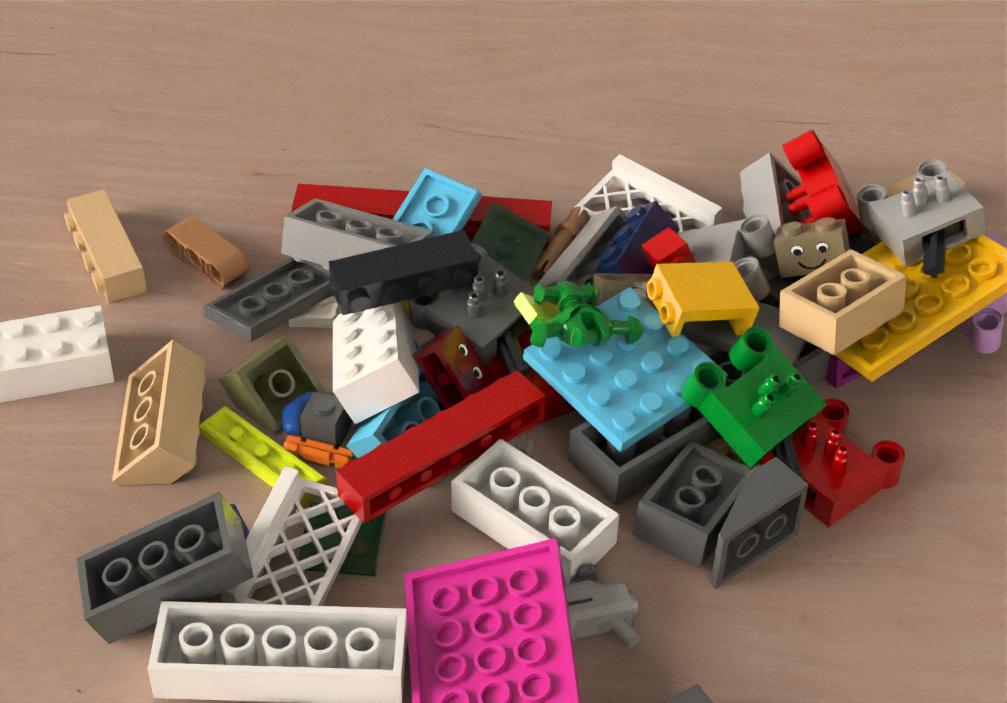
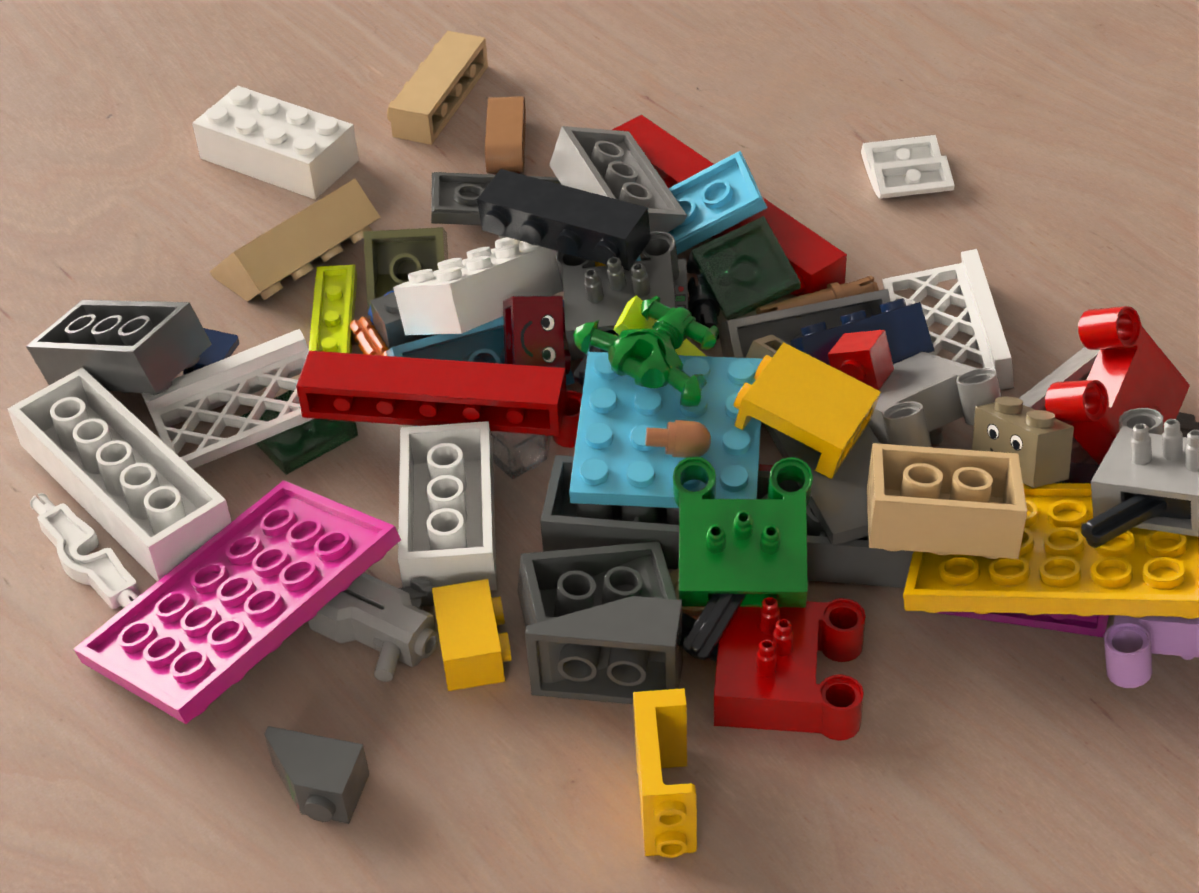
camera: 50 degrees right, 0 degrees up
none -> yellow brick [432,579,512,691]
none -> yellow panel [633,688,697,858]
none -> nougat cylinder [645,420,711,458]
none -> white slope [861,135,955,199]

